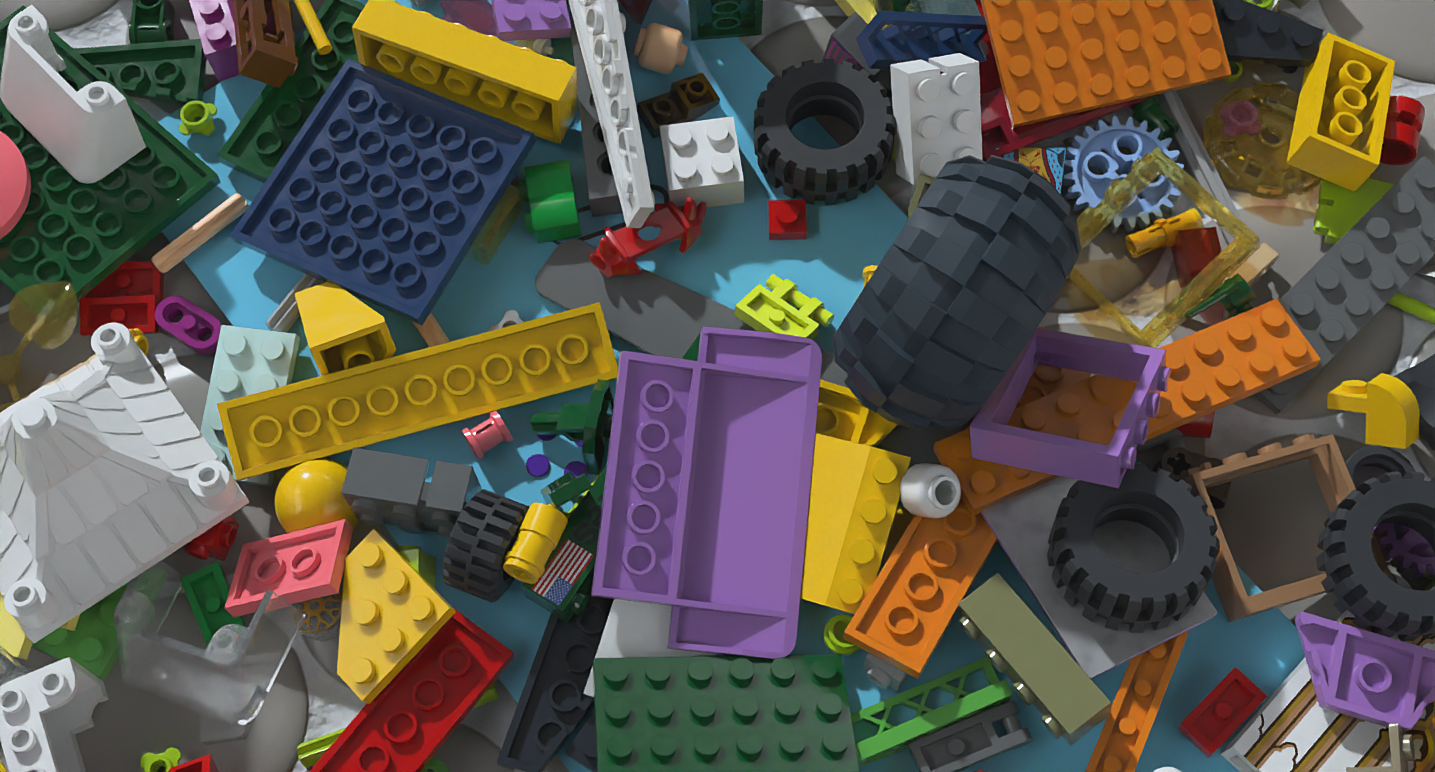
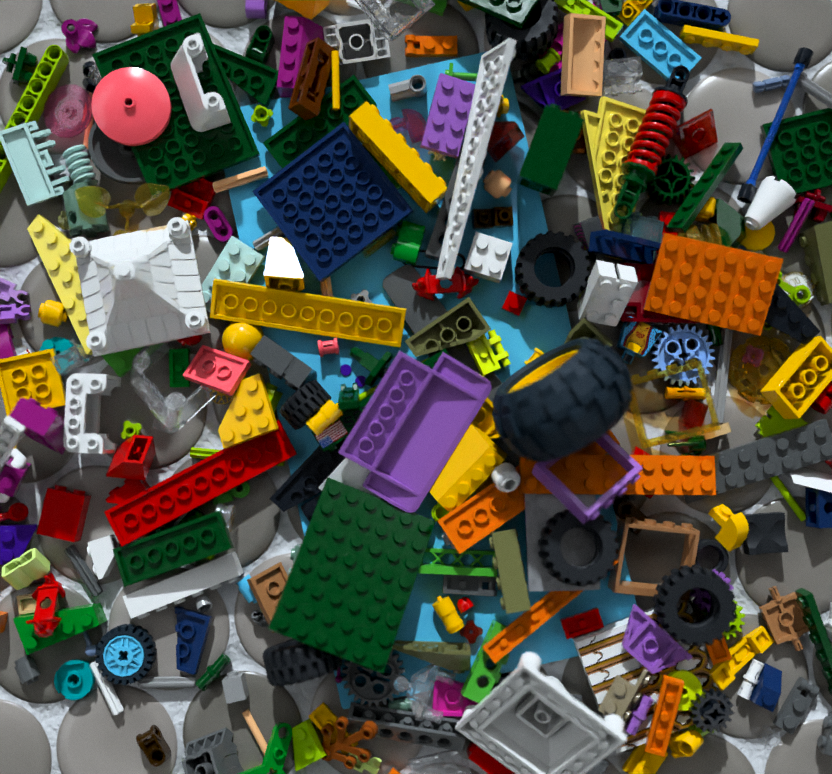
camera: 30 degrees right, 20 degrees up
none -> olive wedge [405,297,491,357]

